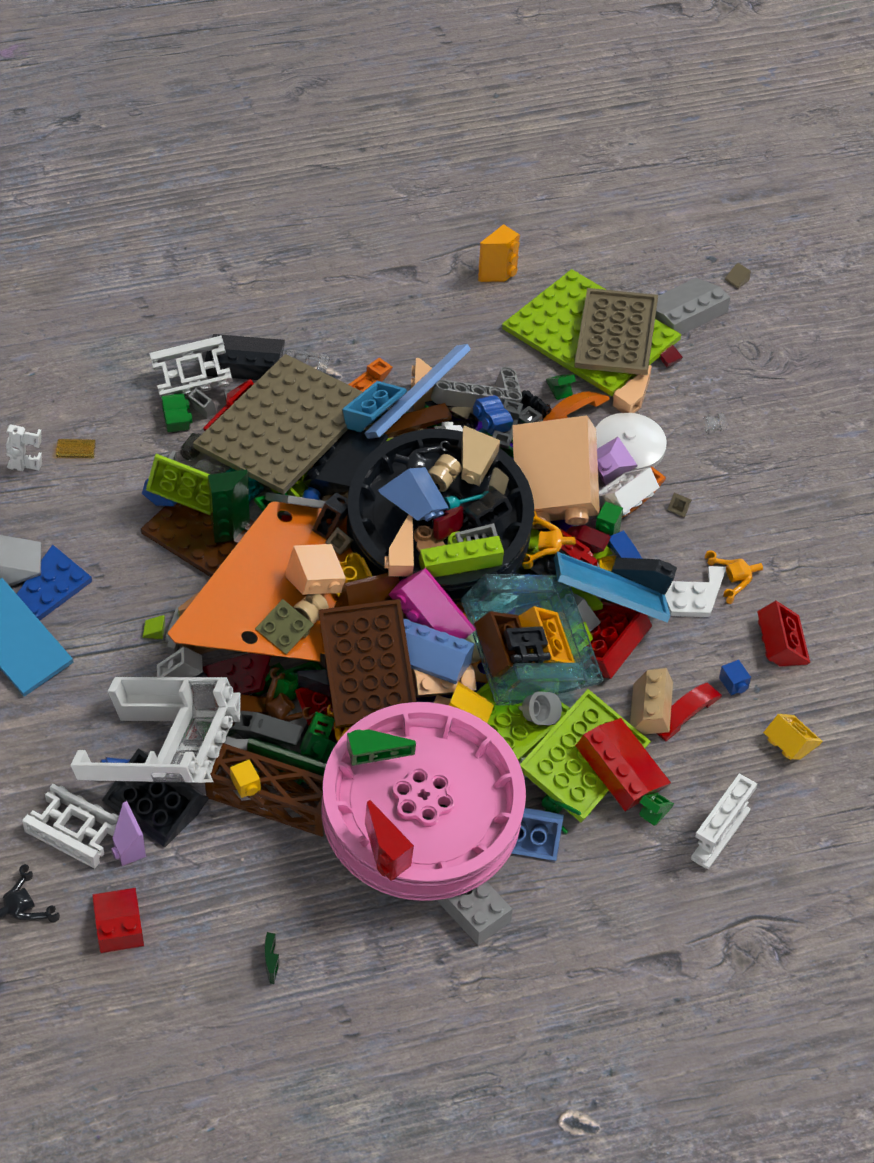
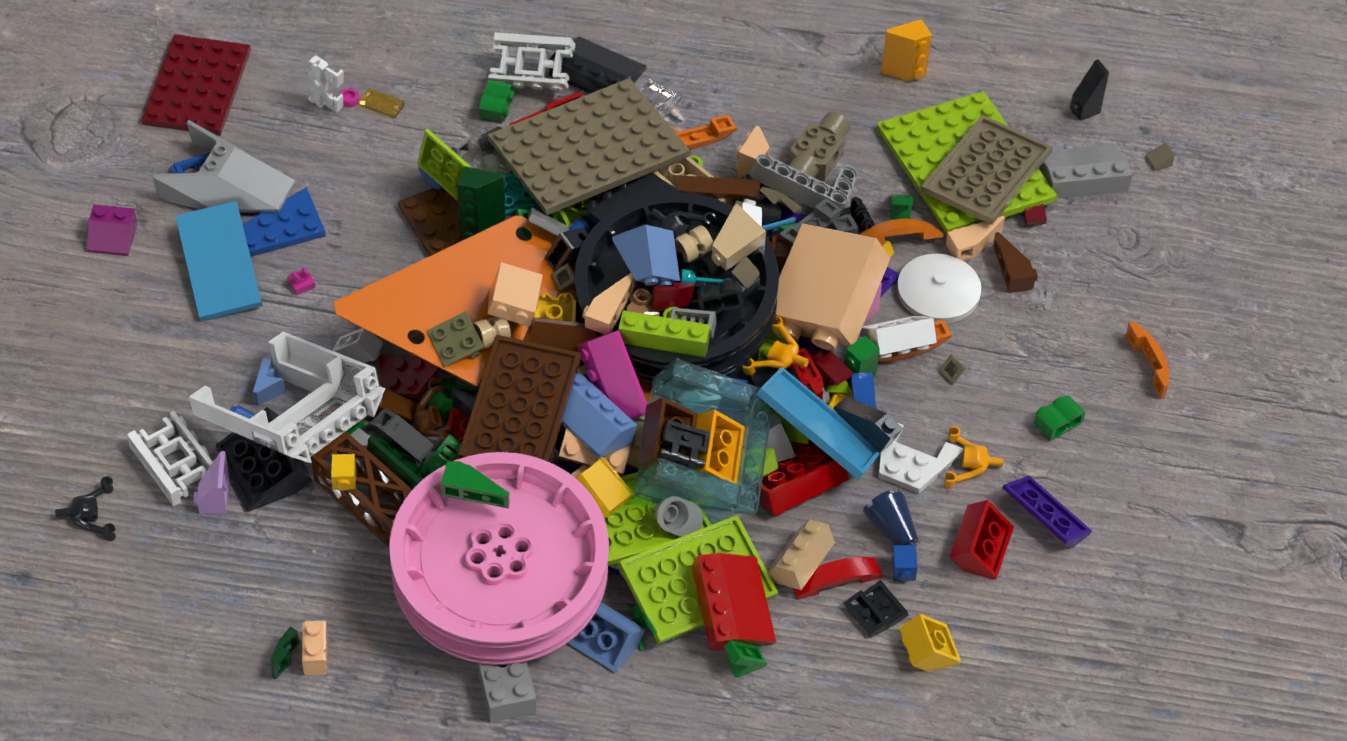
camera: 25 degrees right, 0 degrees up
red slope [92,888,144,953] -> none
light grey piece [188,388,216,419] -> none
dark azure slope [342,381,407,432] -> none
light blue tile [365,344,471,439] -> none
red slope [365,800,414,881] -> none
blue brick [473,395,513,435] -> none
lavender slope [597,437,638,485] -> none
white fence [691,774,757,869] -> none
none -> medium blue slope [253,358,285,406]
none -> dark pink tile [287,267,316,295]
none -> light nougat brick [302,621,327,676]
none -> dark pink tile [339,88,360,108]
none -> dark tan brick [789,112,850,181]
none -> black slope [843,580,909,637]
none -> dark blue cone [863,488,919,546]
none -> reddish brown slope [993,232,1037,293]
none -> dark purple slope [1002,476,1092,547]
none -> green brick [1034,395,1086,440]
none -> black slope [1070,59,1109,121]
none -> orange slope [1126,321,1169,399]

